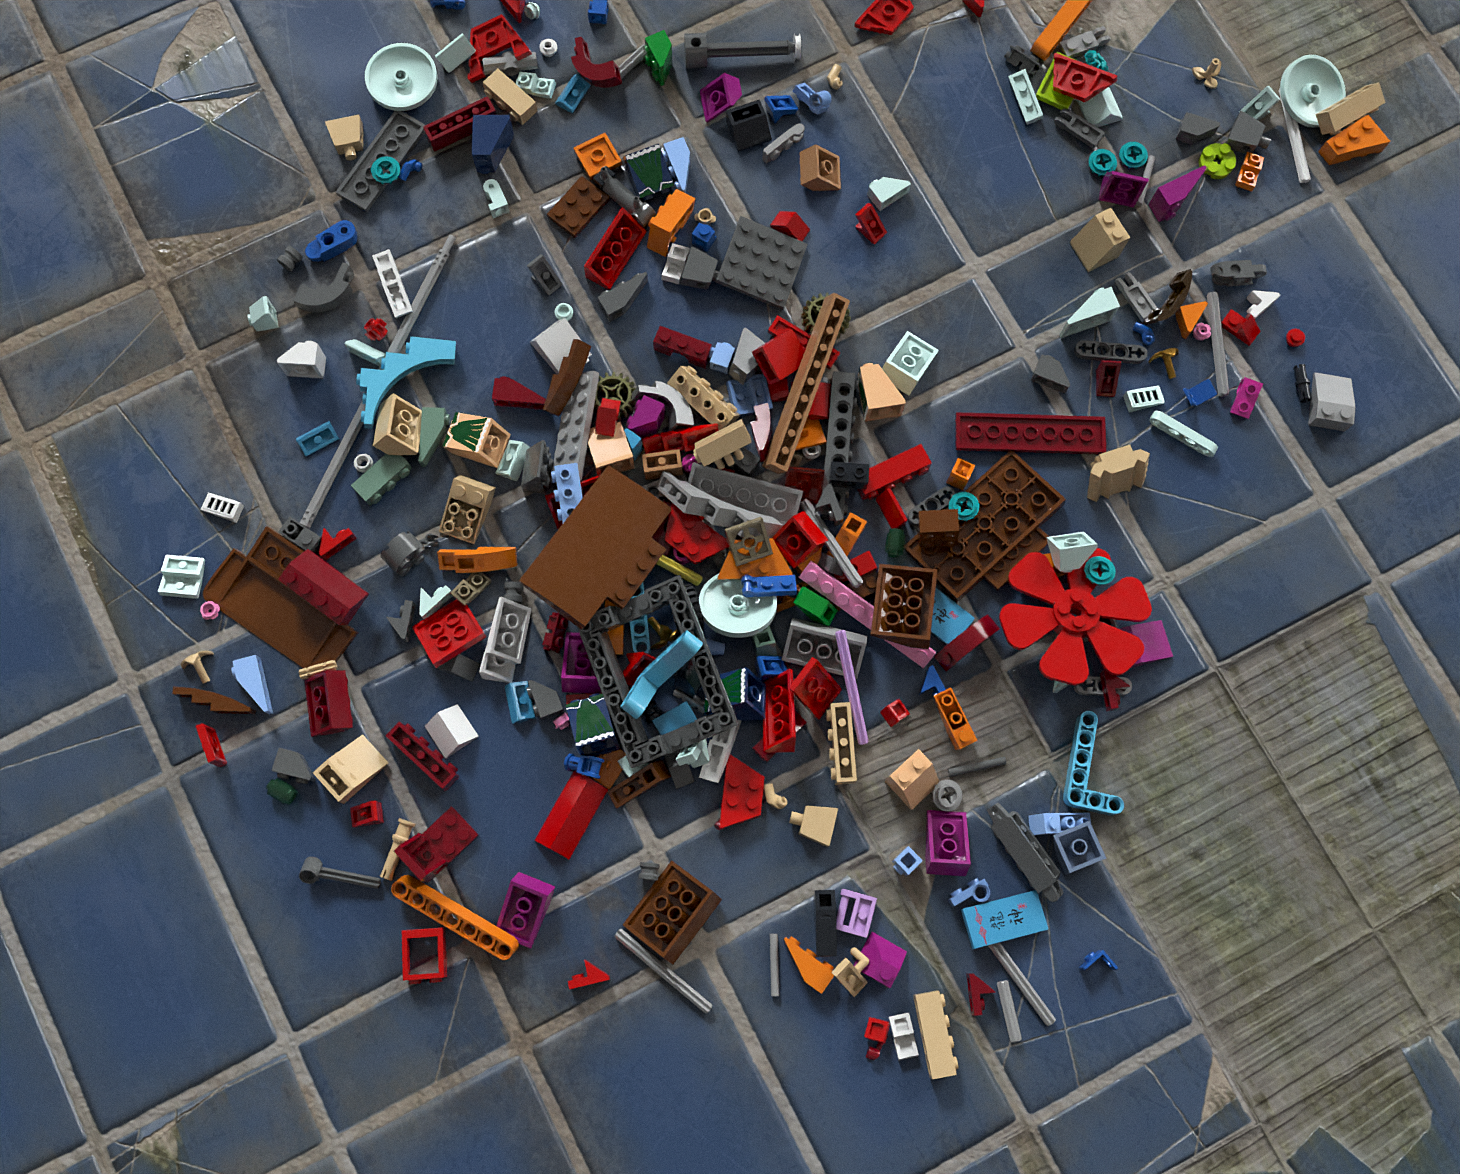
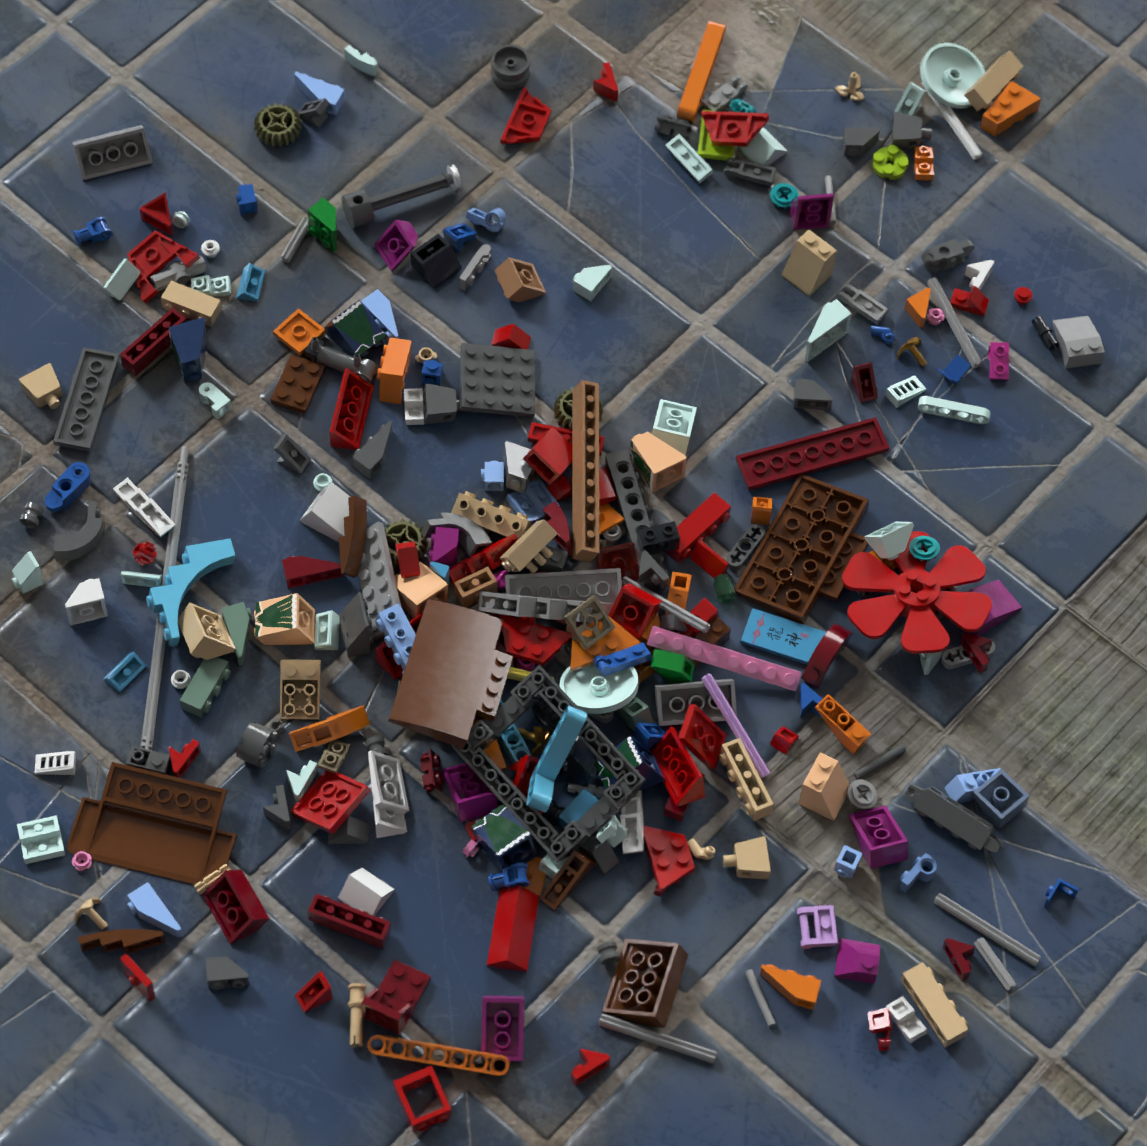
camera: 20 degrees left, 15 degrees down
clear green brick [266,778,298,805] -> none
dark red slope [278,549,369,625] -> none
dark grey axle [299,857,381,889] -> none
tan slope [313,735,389,804] -> none
light aqua dish [365,43,438,111] -> none
teal gear [371,156,401,185] -> none
blue arm [398,159,423,181] -> none
dark azure slope [505,681,535,723] -> none
dark grey slope [526,680,564,720] -> none
dark red arch [571,37,622,88] -> none
dark red arch [653,326,712,369] -> none
black slope [813,890,837,957] -> none
tan arm [827,64,843,90] -> none
tan plate [831,947,869,997] -> none
red slope [855,203,887,244] -> none
reddish brown slope [871,564,937,649] -> none
reddish brown brick [918,509,959,548] -> none
teal gear [949,492,979,521] -> none
dark azure tile [961,890,1048,950] -> none
medium azure beam [1063,711,1124,815] -> none
dark grey beam [1074,340,1147,364] -> none
tan slope [1087,445,1150,502] -> none
teal gear [1119,142,1148,169] -> none
dark brown slope [1144,269,1192,325] -> none
magenta slope [1148,165,1207,222] -> none

